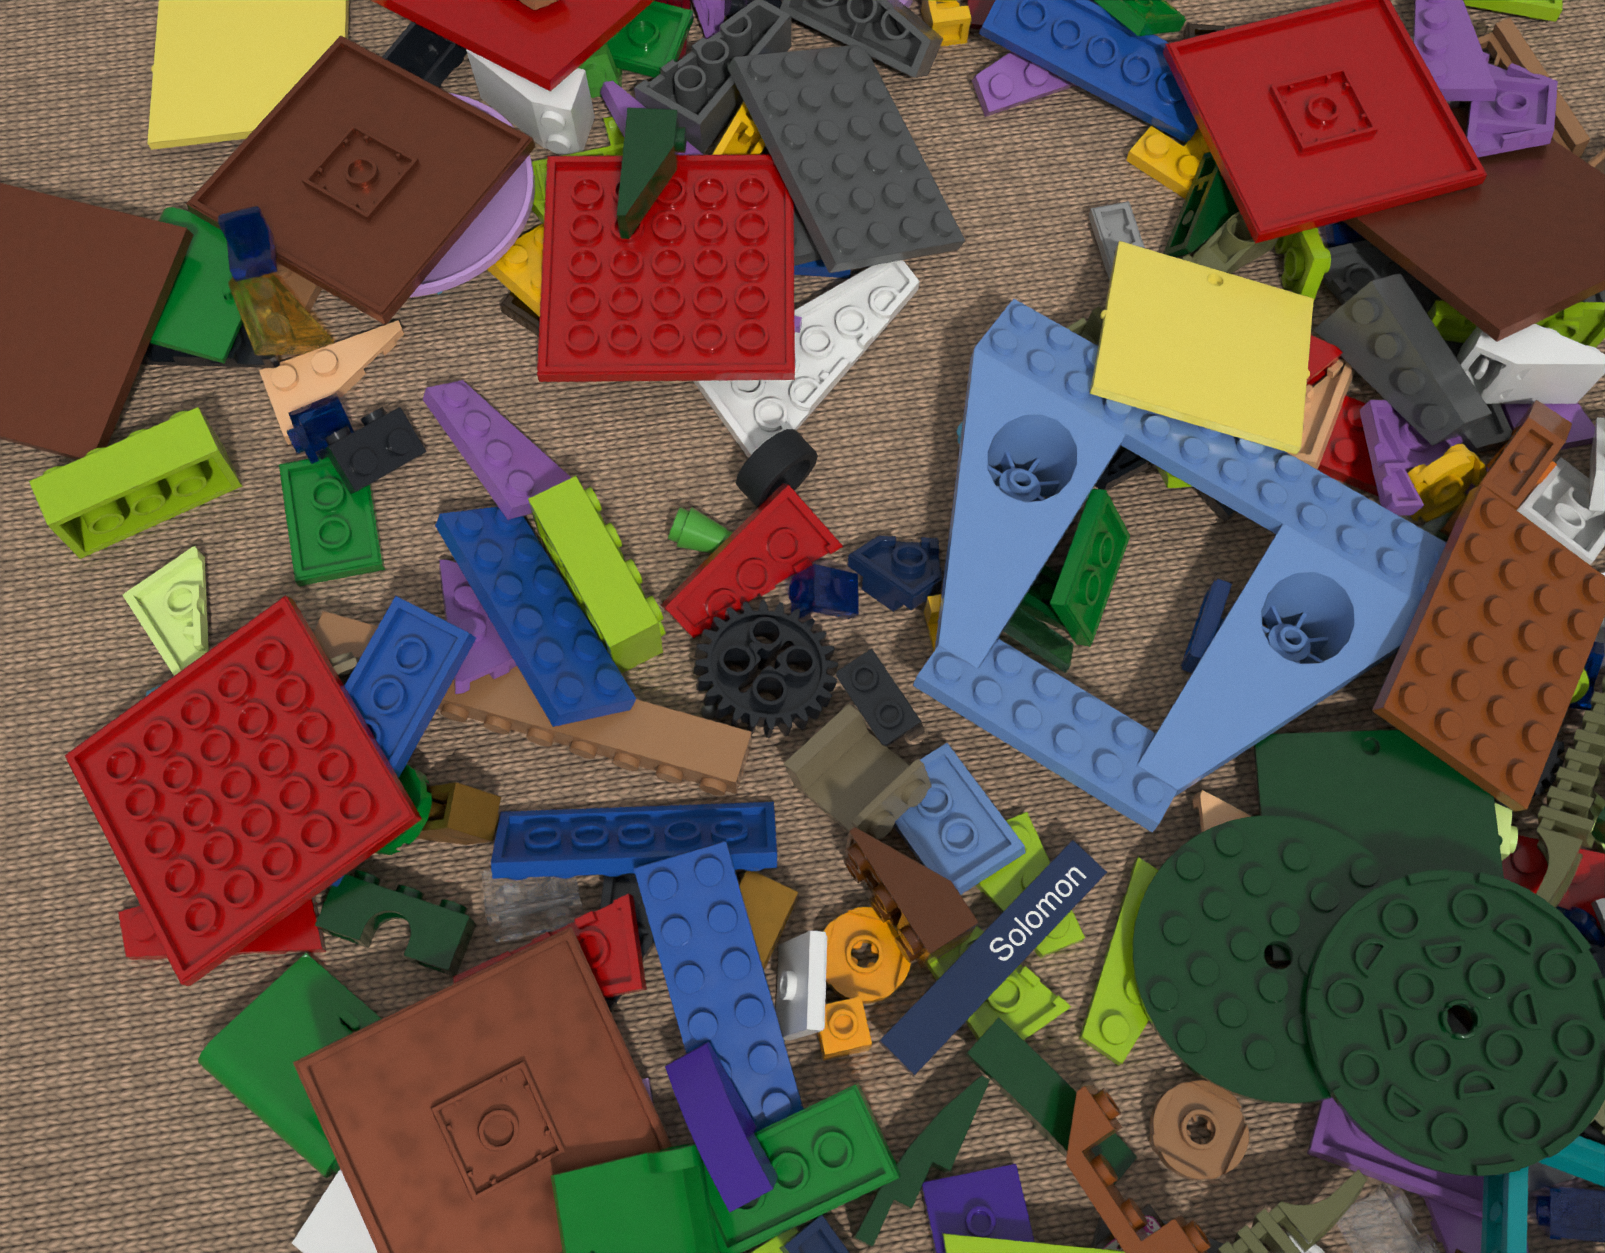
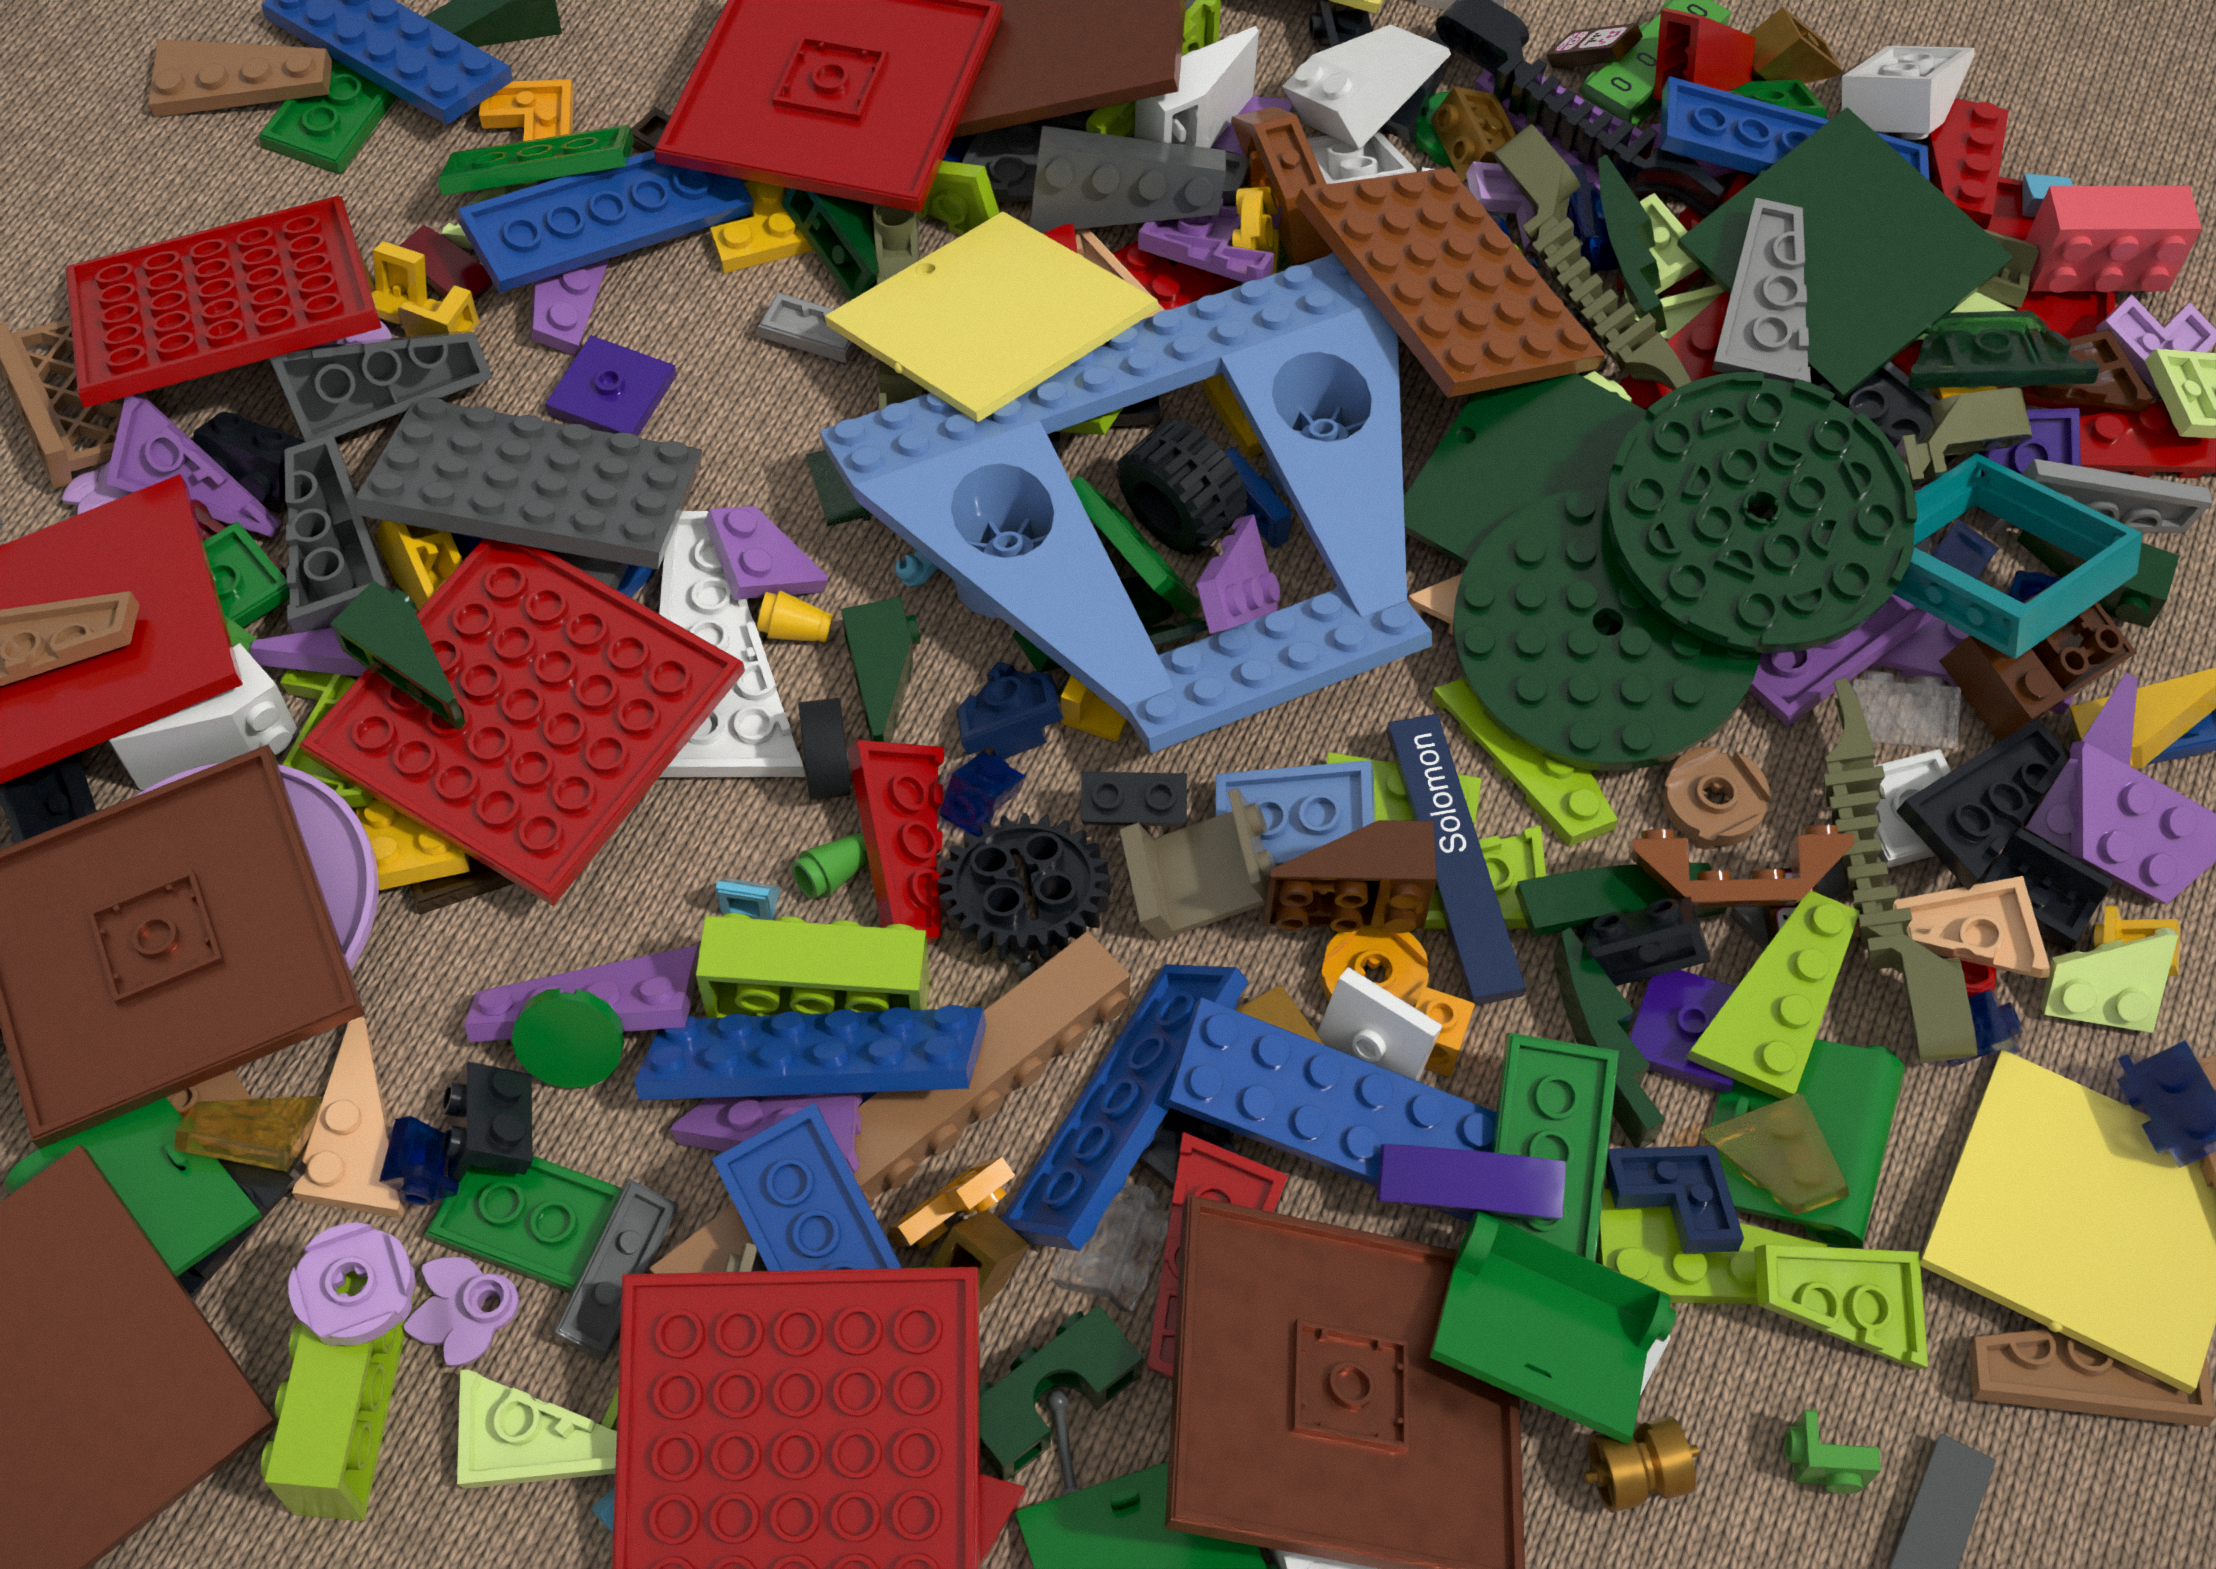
camera: 55 degrees left, 10 degrees down
clear blue bracket [218,206,277,282] -> none
none -> lavender plate [288,1222,415,1346]
none -> lavender plate [403,1257,519,1367]
none -> green tile [511,988,624,1089]
none -> dark purple plate [545,335,677,437]
none -> dark grey tile [550,1179,679,1361]
none -> medium lavender wing [704,506,828,600]
none -> medium azure slope [715,878,780,920]
none -> yellow cone [757,590,834,643]
none -> dark green slope [841,597,920,743]
none -> light orange plate [887,1157,1015,1249]
none -> dark grey hinge [1046,1390,1079,1496]
none -> black tyre [1116,419,1247,555]
none -> medium lavender wing [1196,514,1280,634]
none -> black bracket [1585,896,1710,986]

